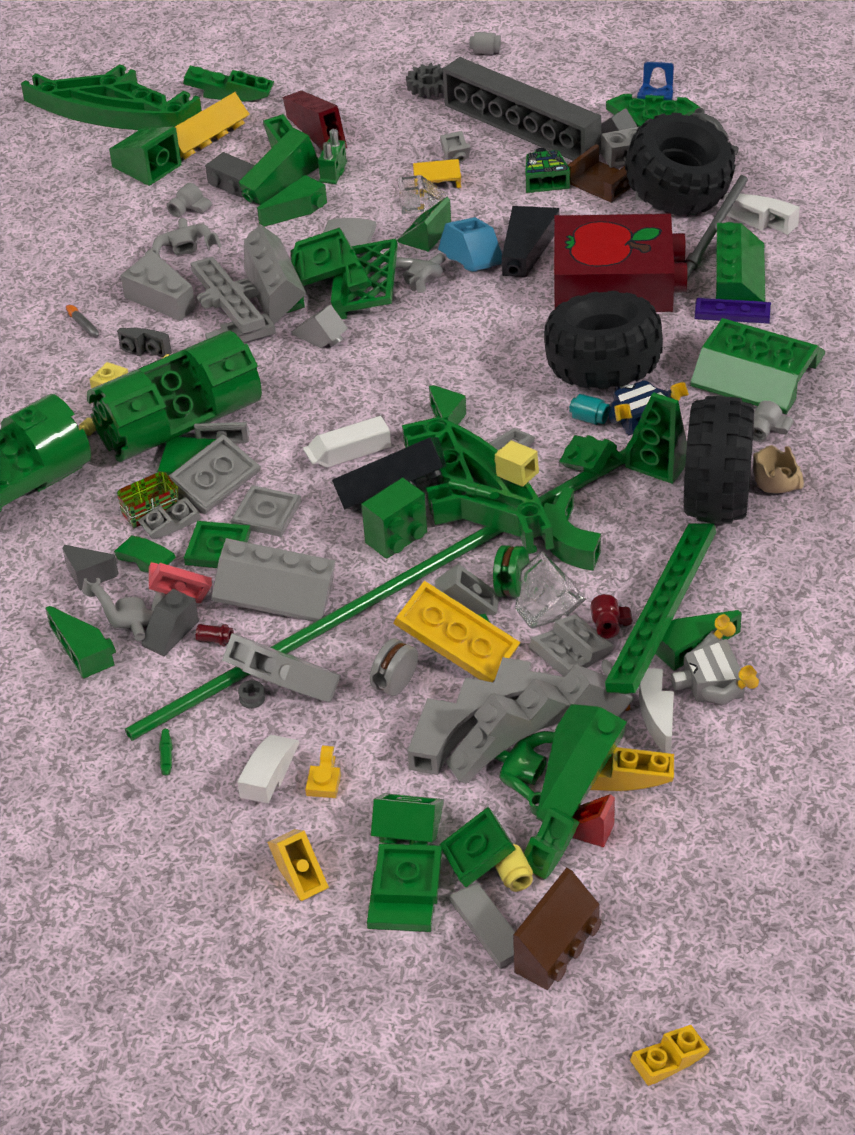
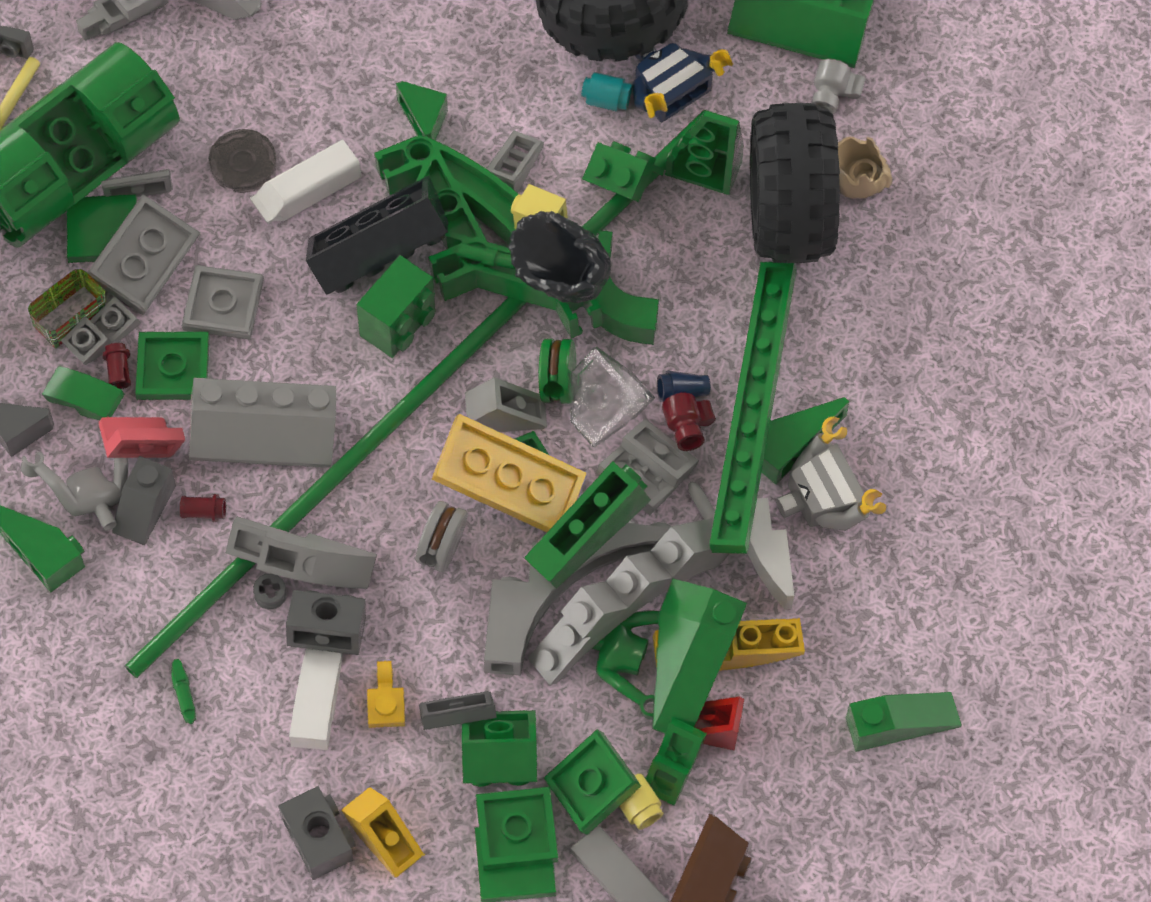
camera: 15 degrees left, 20 degrees up
none -> dark red pin [102,342,131,389]
none -> clear smoke tile [208,129,277,193]
none -> dark grey brick [278,786,356,880]
none -> dark grey brick [286,590,366,655]
none -> dark grey tile [419,691,497,730]
none -> black hair [508,211,611,303]
none -> green slope [524,461,651,589]
none -> dark blue cone [657,370,711,402]
none -> green slope [845,692,962,752]

